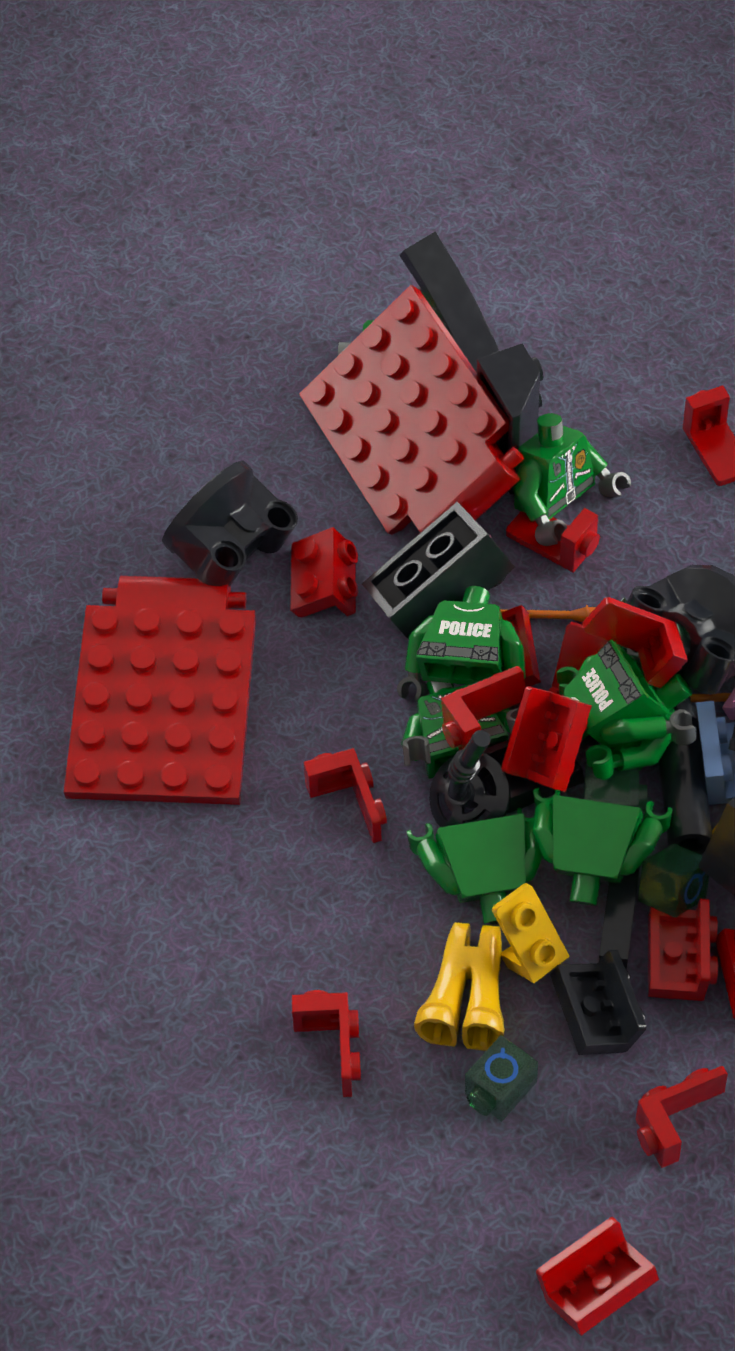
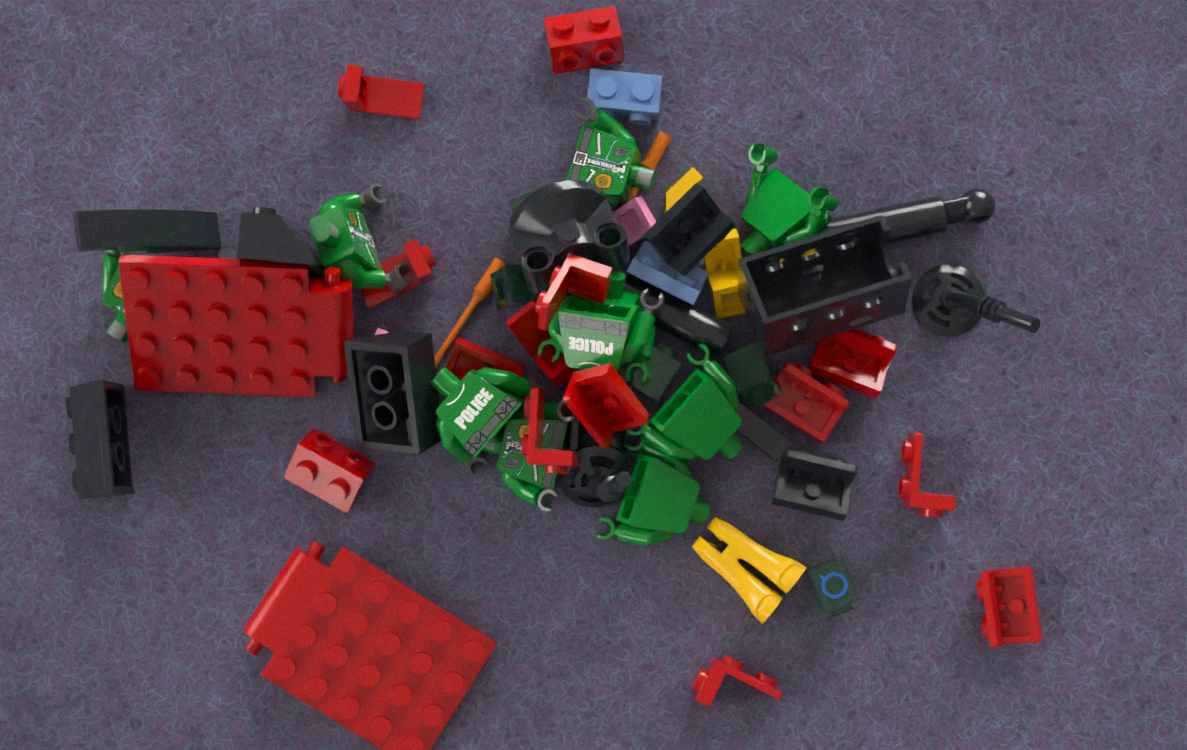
camera: 65 degrees left, 30 degrees up
black piece [162,460,298,587] -> none
red bracket [303,748,387,843] -> none
yellow bracket [492,883,570,983] -> none
none -> black slope [66,380,134,499]

